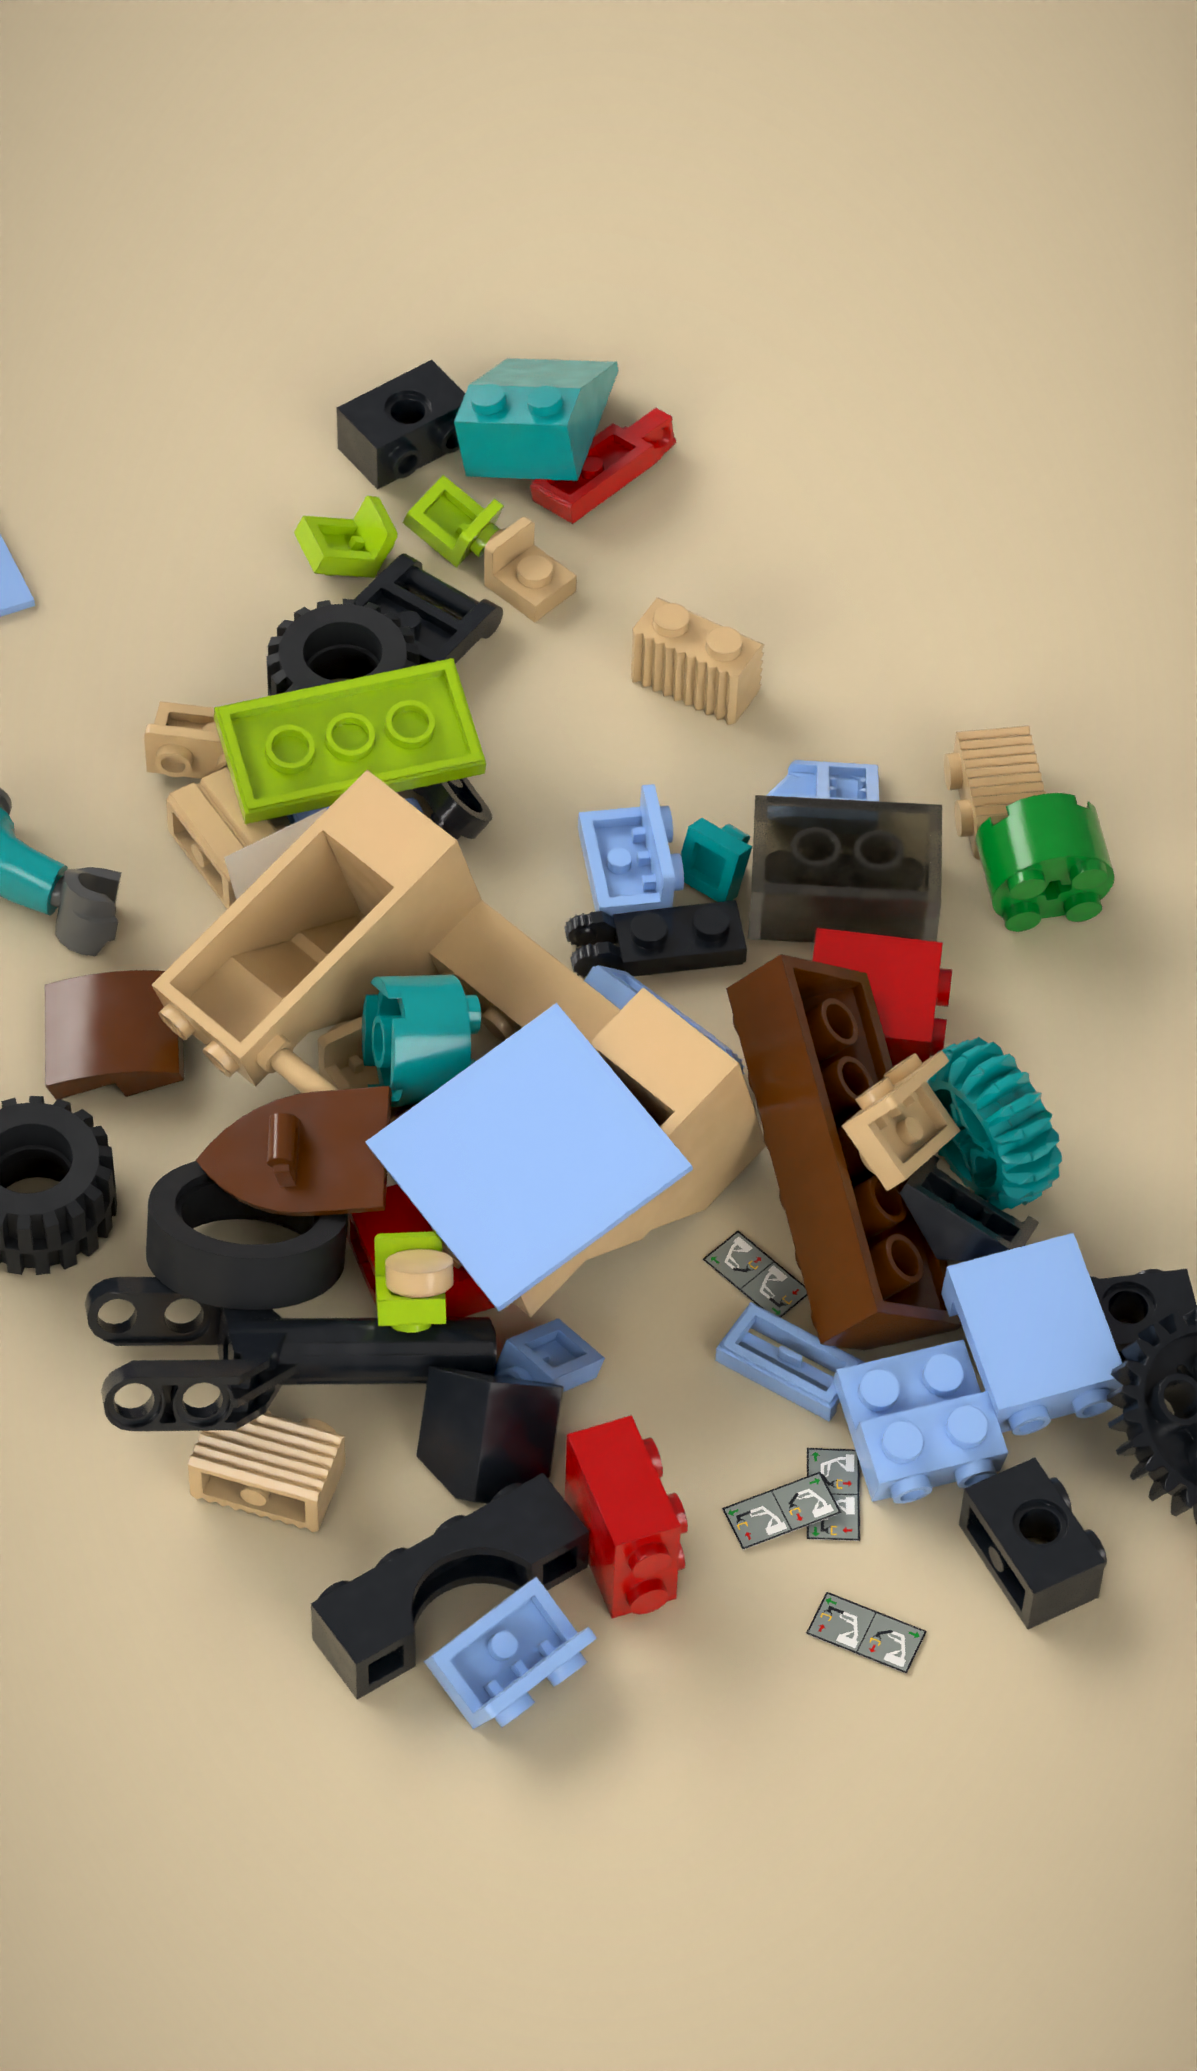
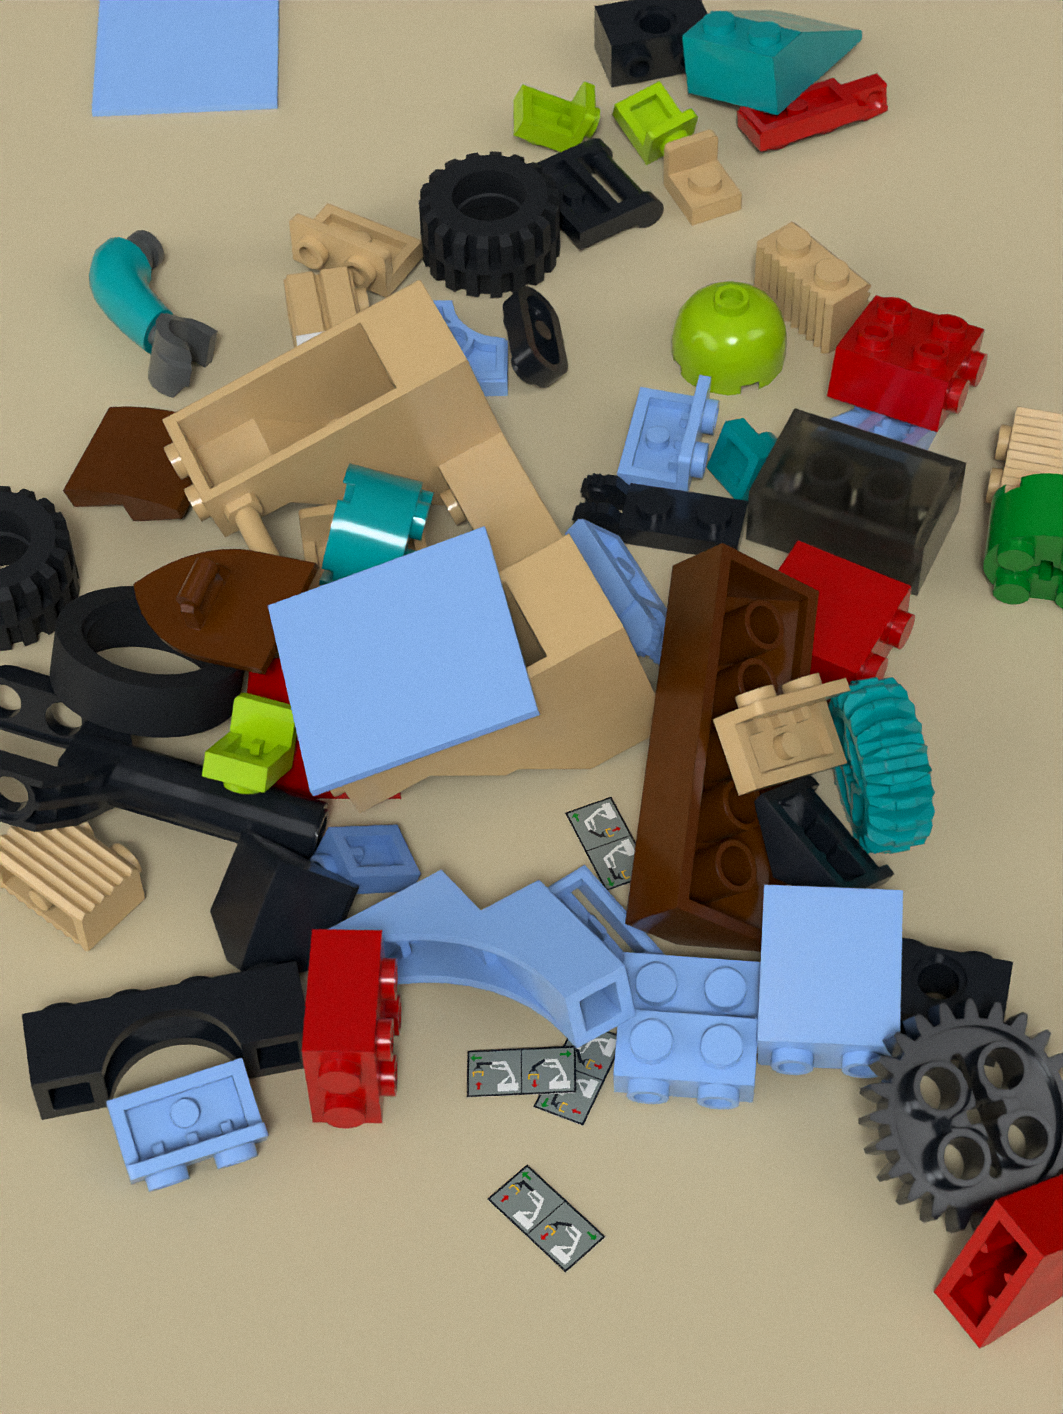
camera: 25 degrees right, 0 degrees up
lime tile [214,658,486,824] -> none
tan tile [385,1249,454,1298] -> none
black brick [959,1457,1107,1630] -> none
none -> light blue arch [329,870,636,1048]
none -> lime cylinder [672,281,787,396]
none -> red brick [827,295,988,432]

